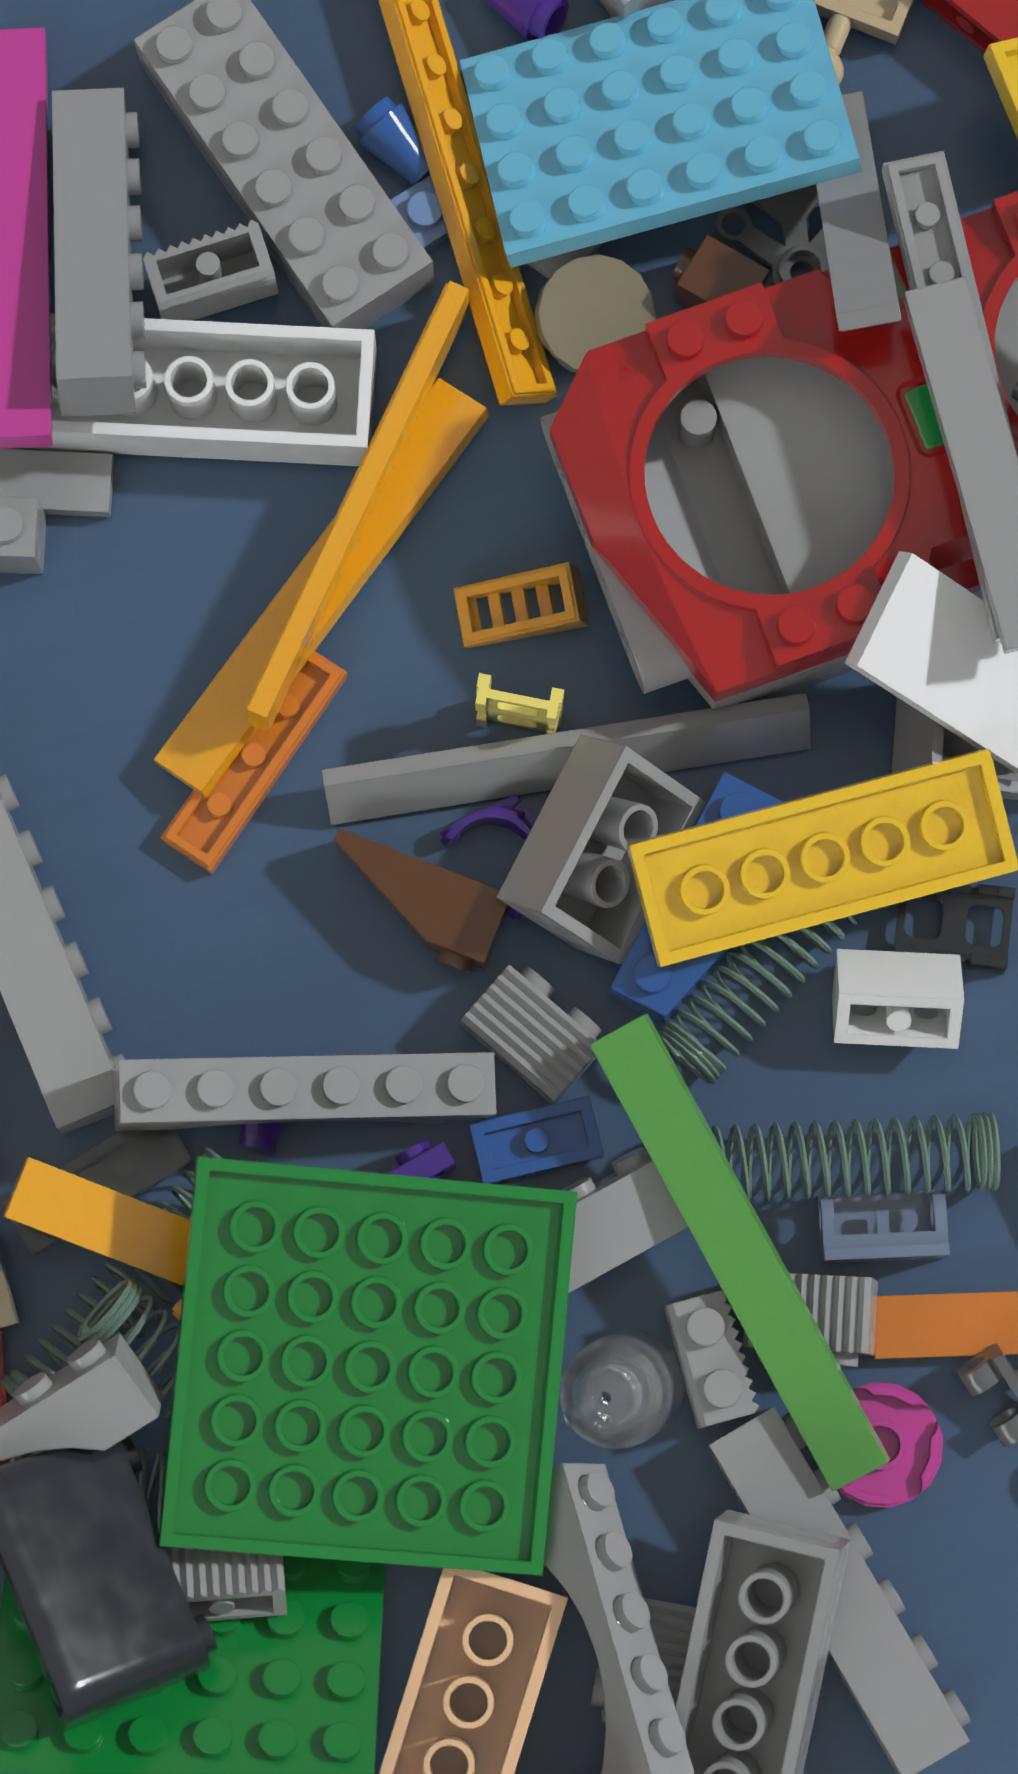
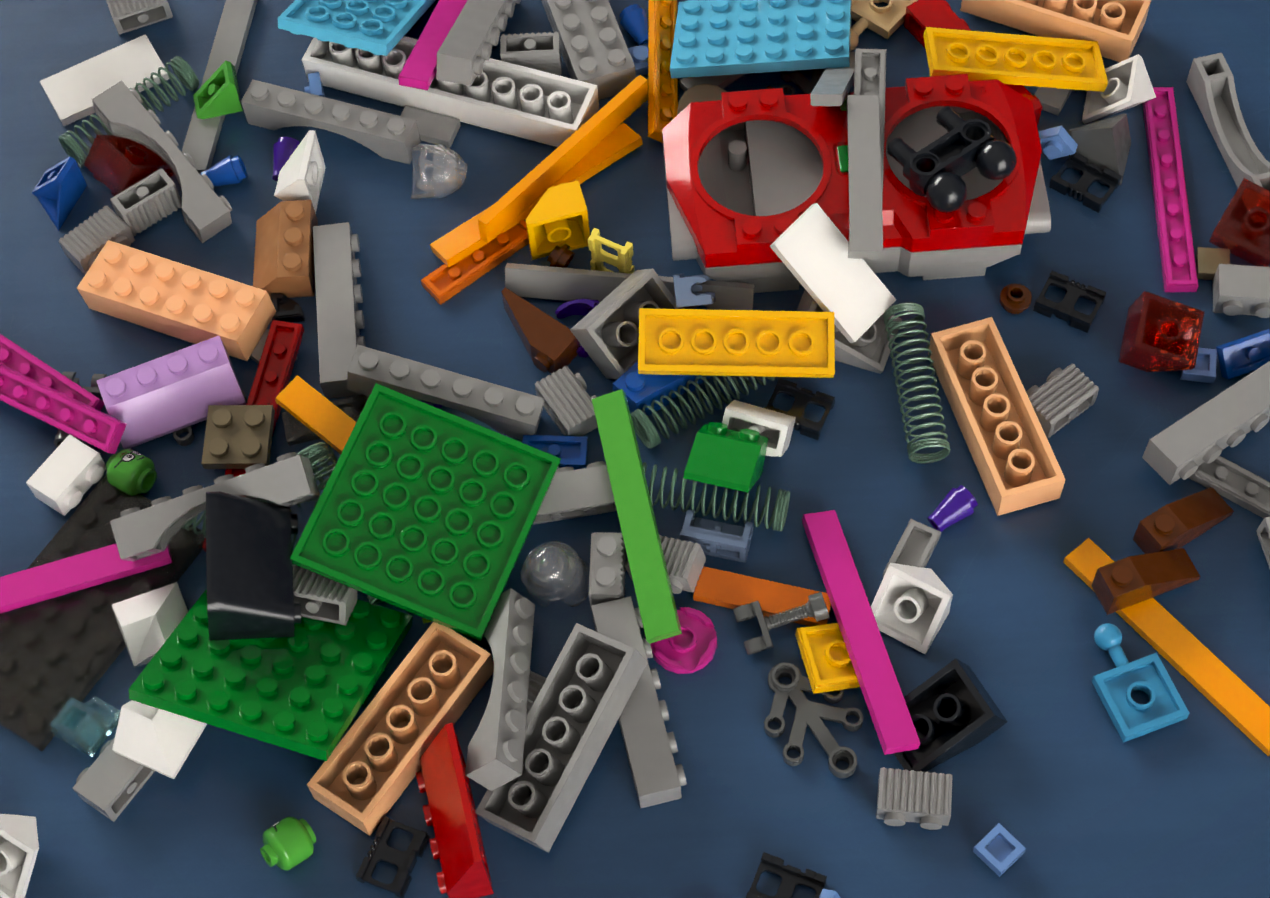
camera: 20 degrees right, 20 degrees down
light orange slope [453,562,589,648] -> none
none -> clear helmet [411,144,468,199]
none -> yellow slope [525,181,590,260]
none -> reddish brown plate [547,244,575,268]
none -> sand blue hinge [673,273,716,308]
none -> green slope [683,422,768,493]

